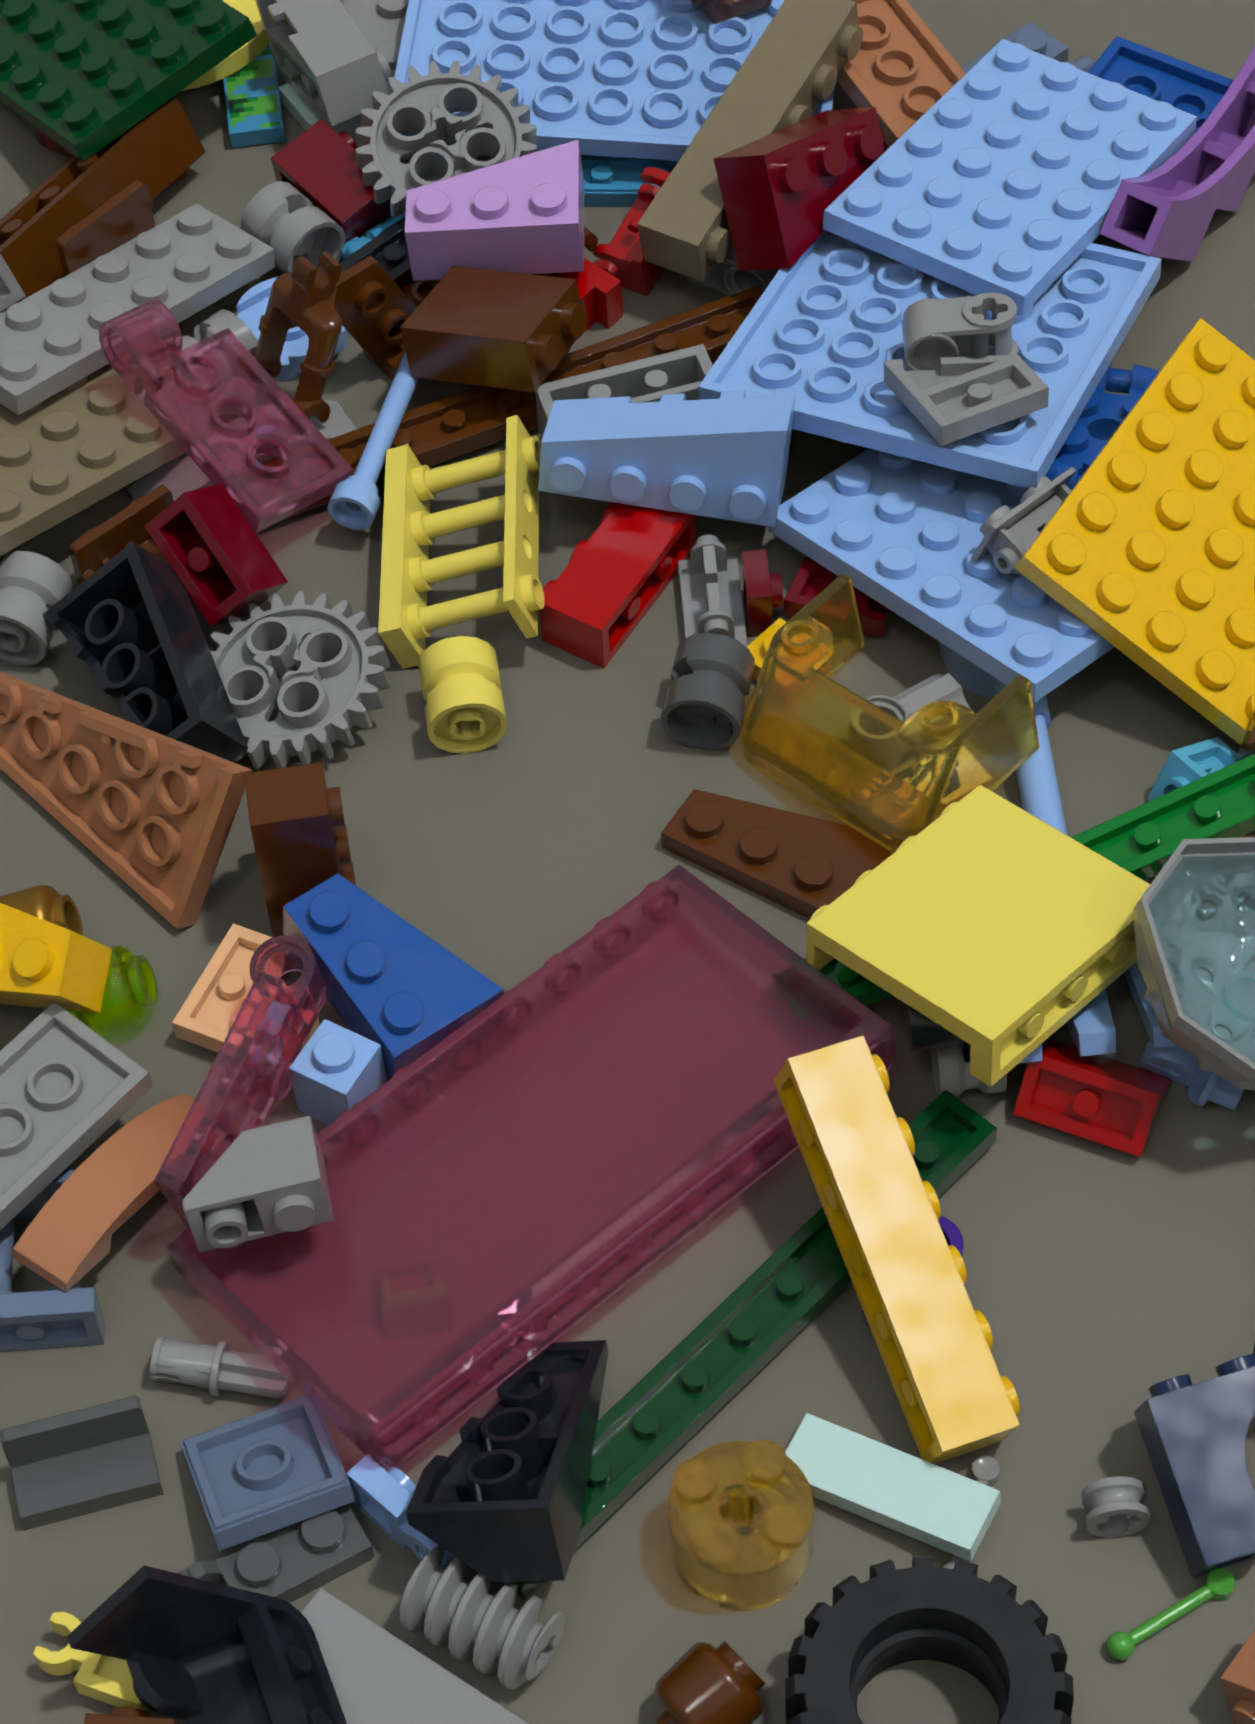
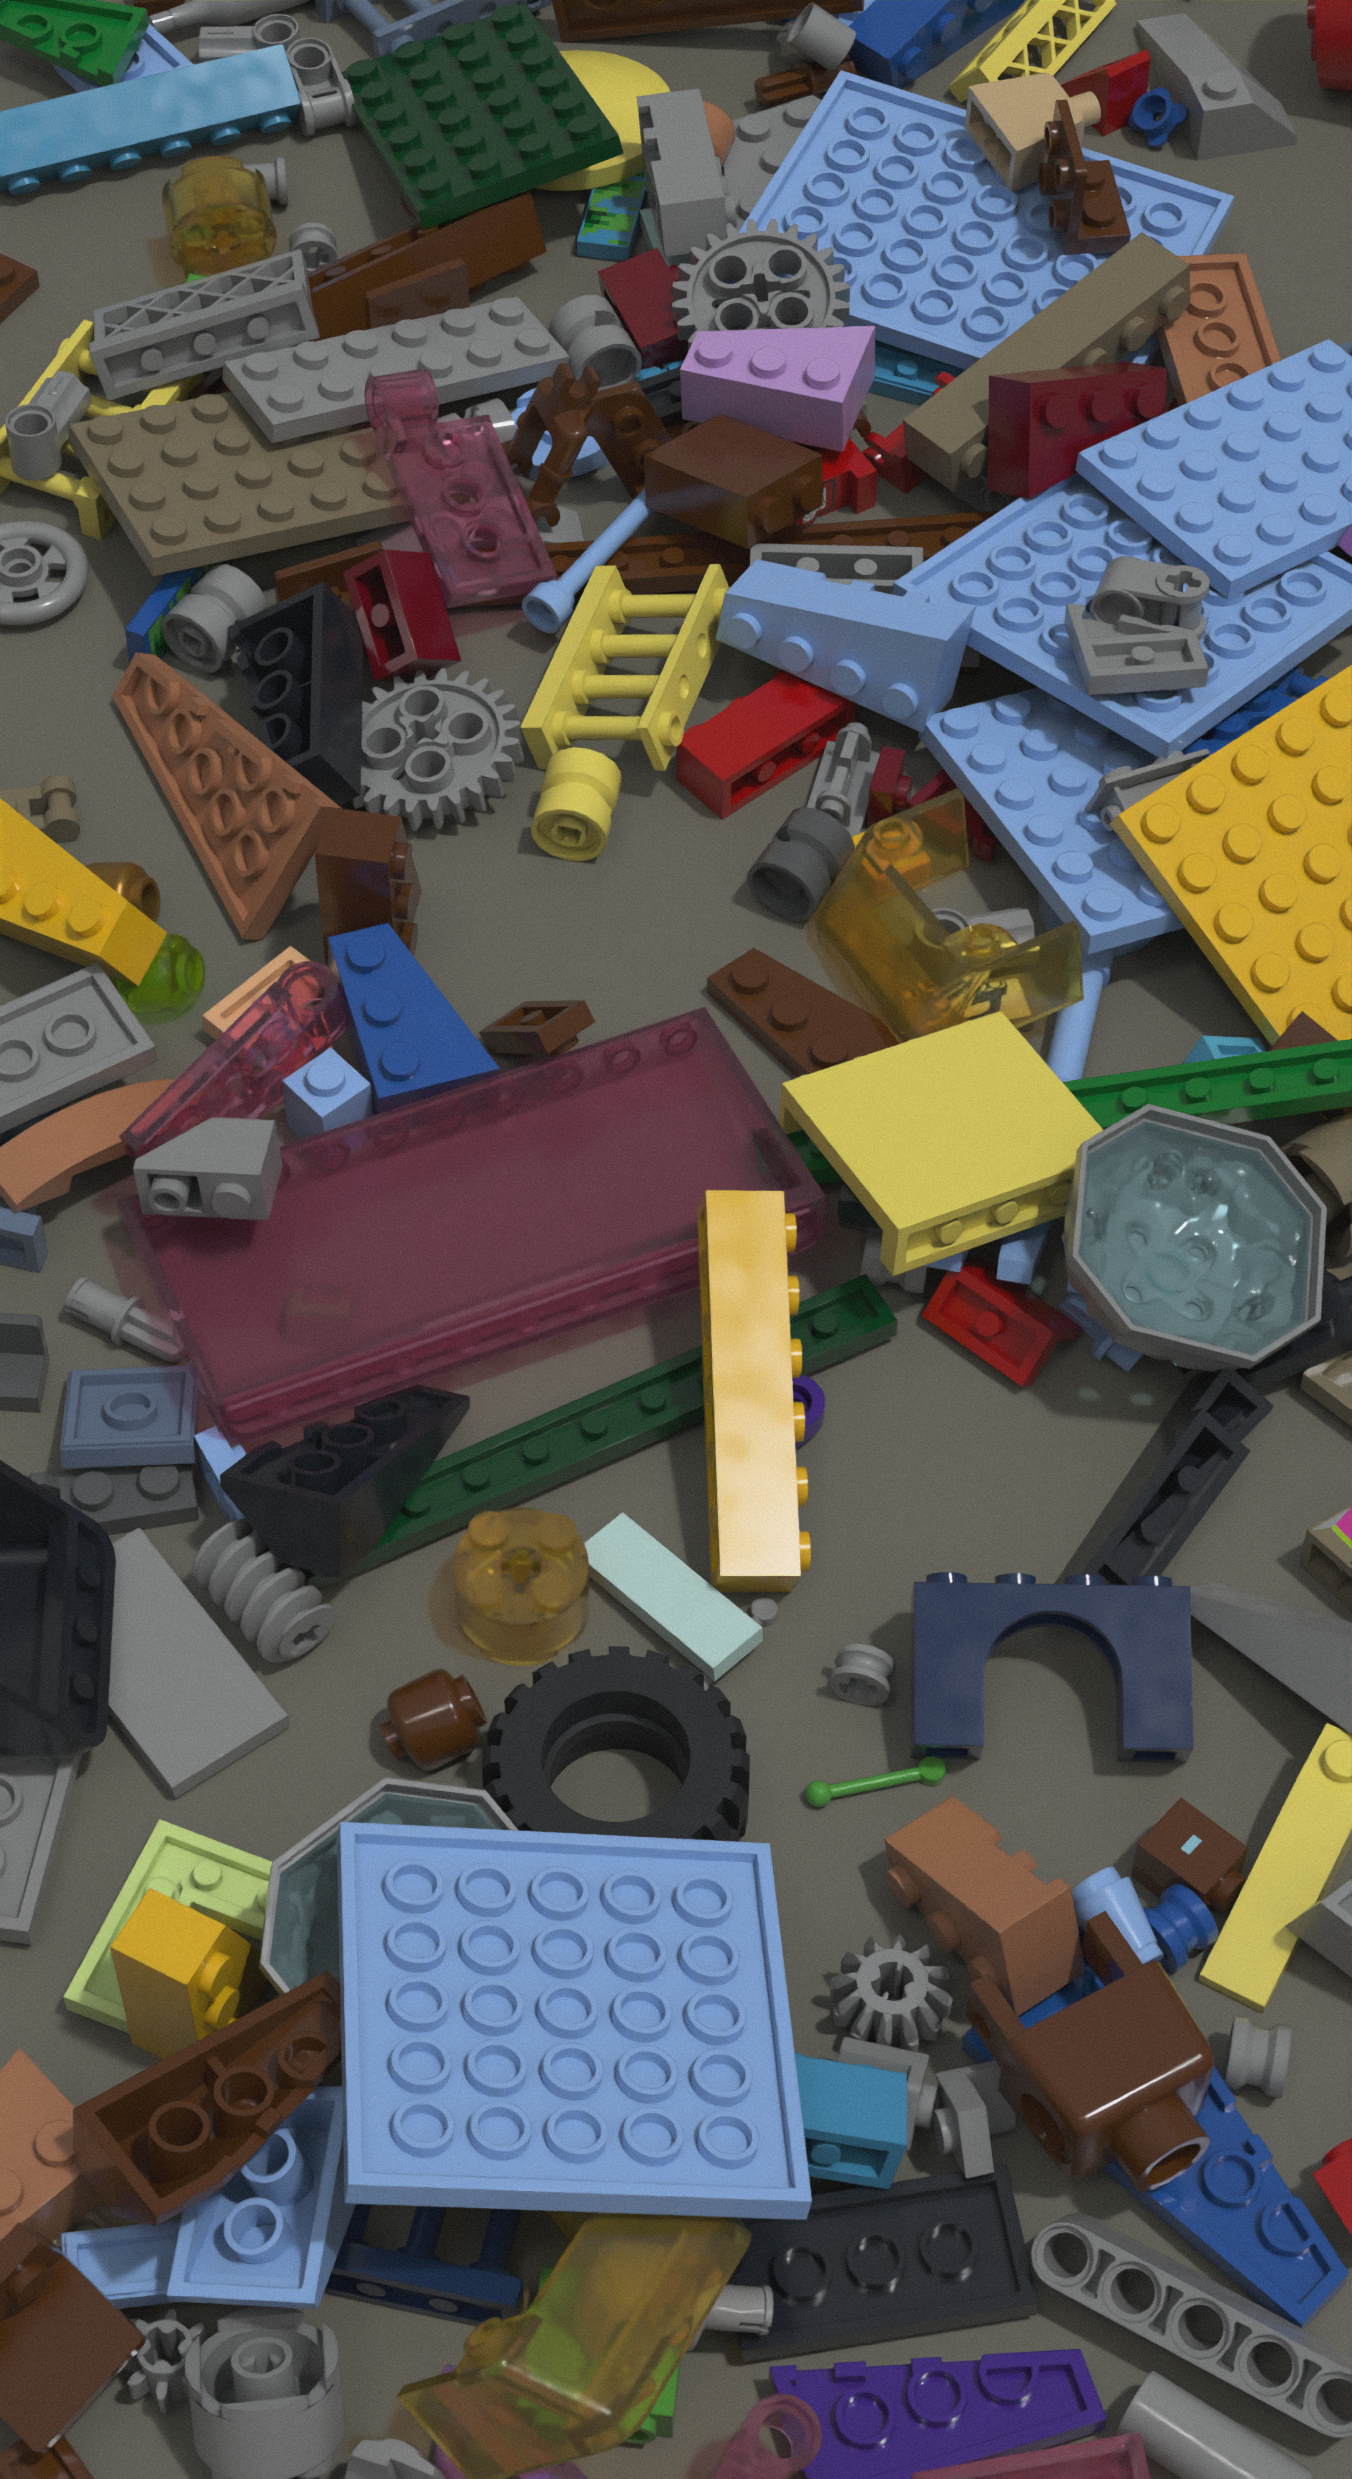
camera: 15 degrees right, 0 degrees up
none -> reddish brown plate [479,1000,595,1058]

